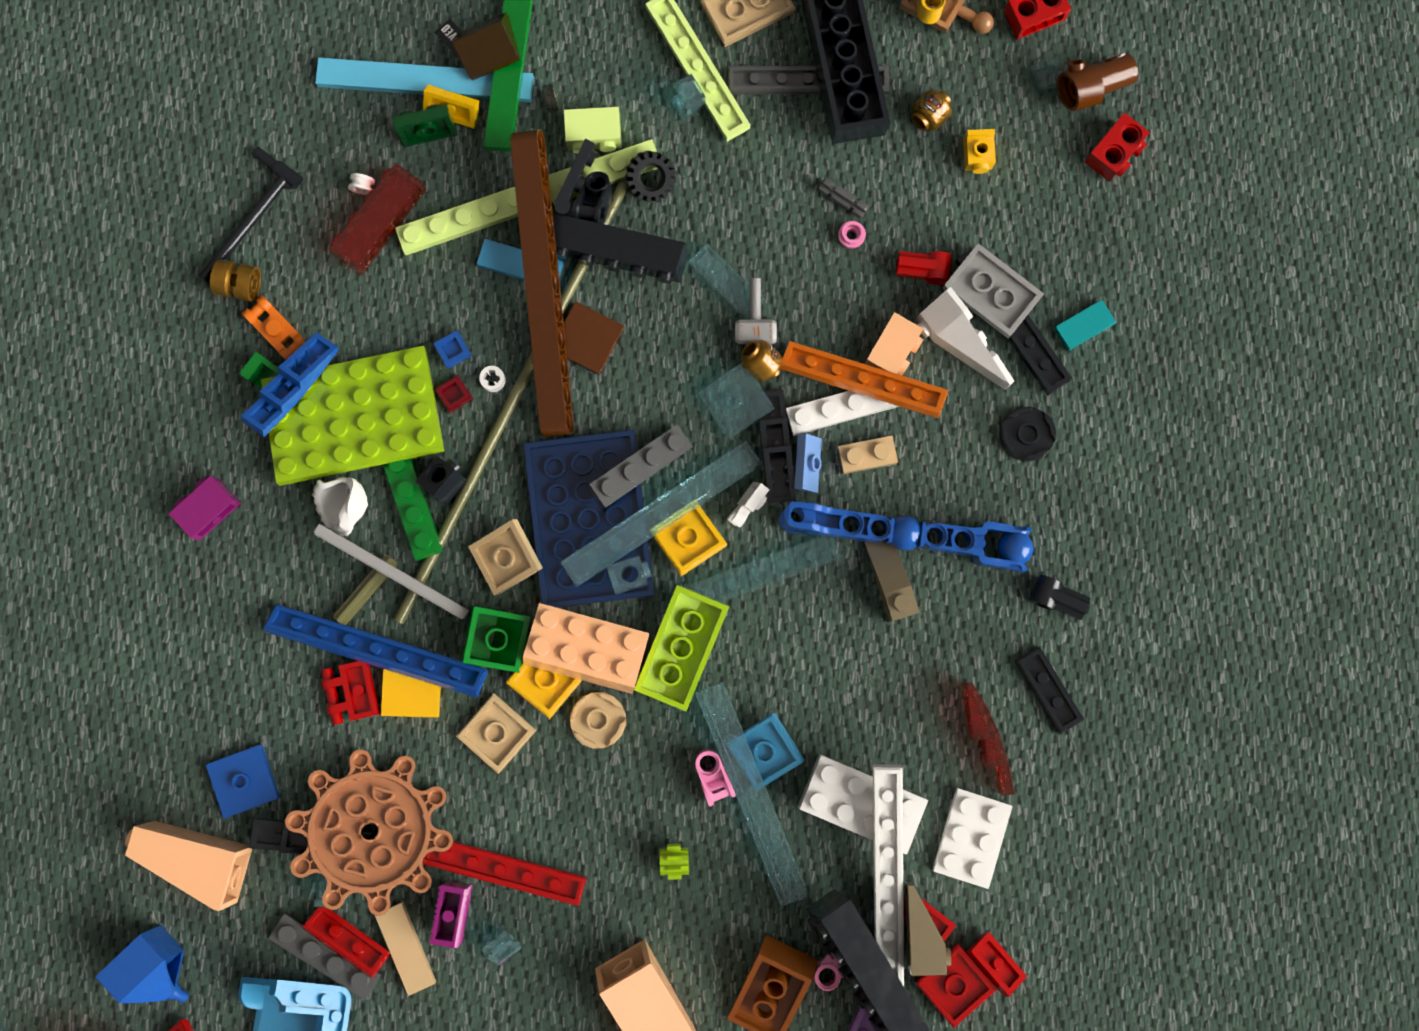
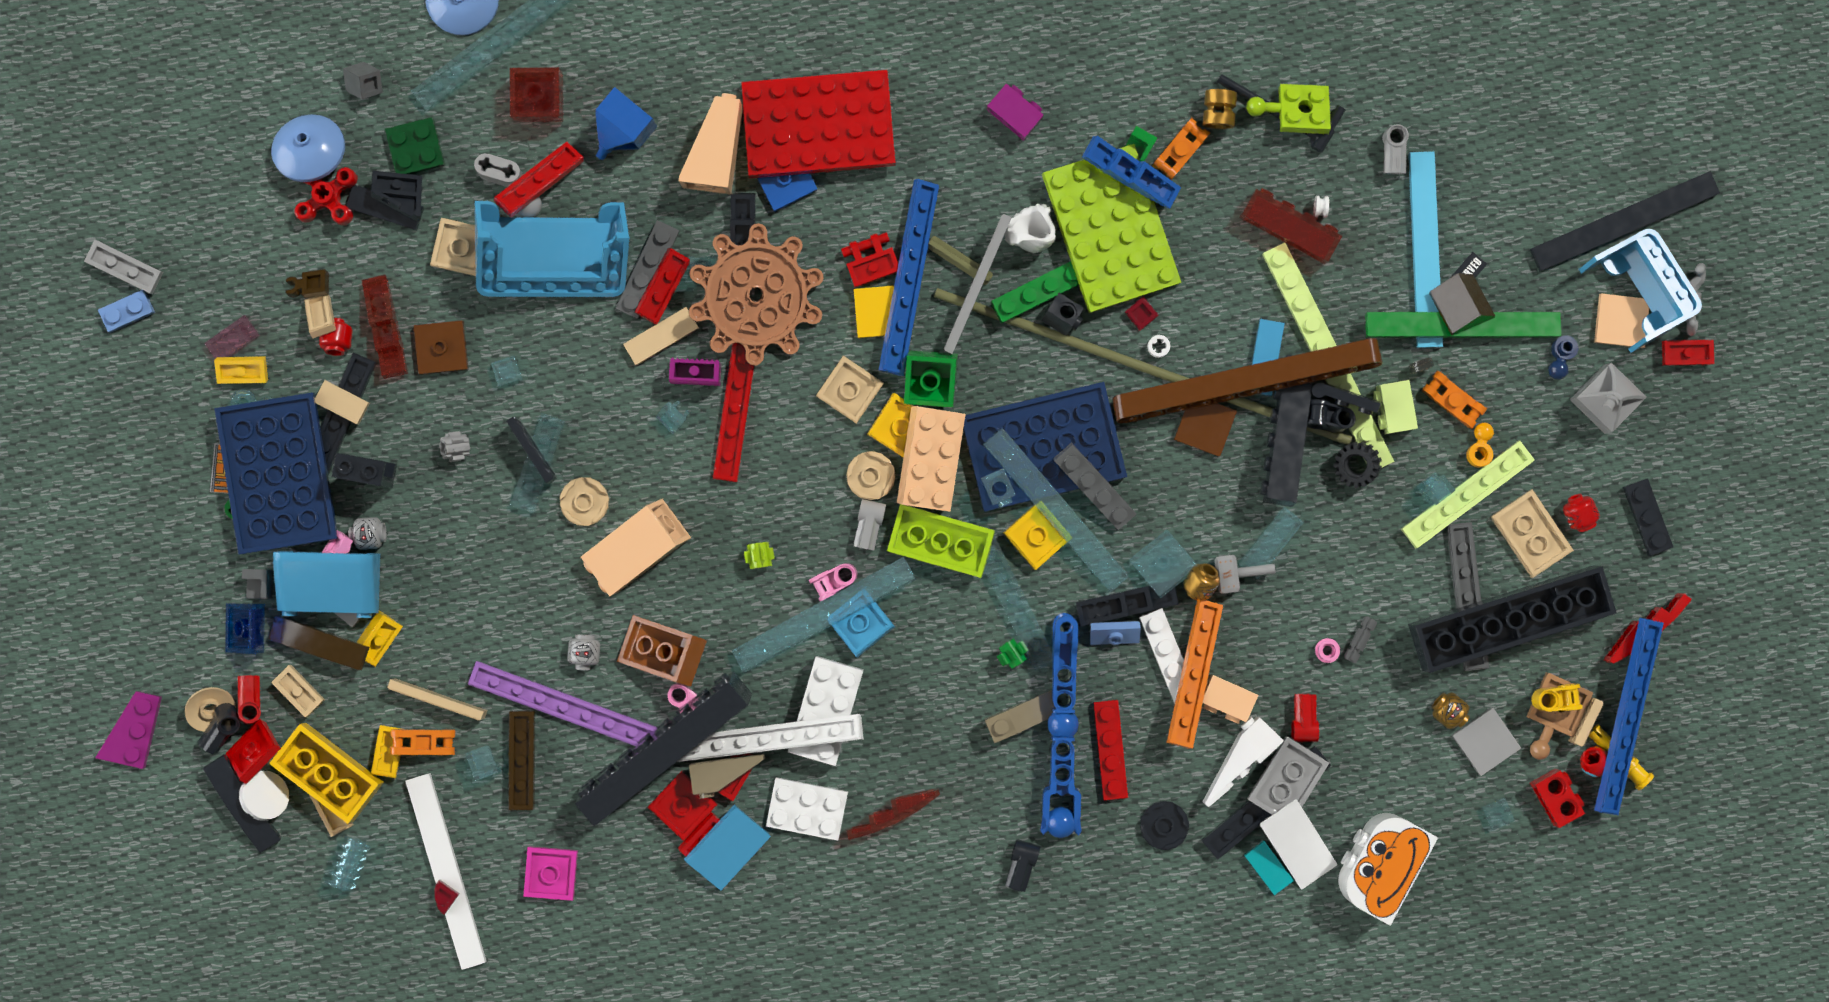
camera: 85 degrees right, 5 degrees up
dark green plate [392,104,458,147] -> none
yellow plate [423,85,479,129] -> none
blue plate [433,330,472,369] -> none
tan plate [468,519,543,596] -> none
white plate [727,482,769,528] -> none
tan plate [837,436,898,474] -> none
yellow brick [963,129,996,174] -> none
black tile [1015,646,1084,734] -> none
reddish brown piece [1057,52,1138,111] -> none
red brick [1085,112,1150,182] -> none
none -> dark azure tile [684,804,771,891]
none -> red plate [741,70,896,179]
none -> light grey piece [854,499,886,551]
none -> green gear [997,638,1028,669]
none -> red plate [1093,699,1128,800]
none -> lime plate [1246,84,1331,134]
none -> white sticker [1260,799,1337,889]
none -> brick [1338,813,1438,926]
none -> light grey piece [1382,124,1409,174]
none -> orange plate [1422,371,1487,429]
none -> light grey tile [1451,707,1521,776]
none -> light orange plate [1466,423,1494,468]

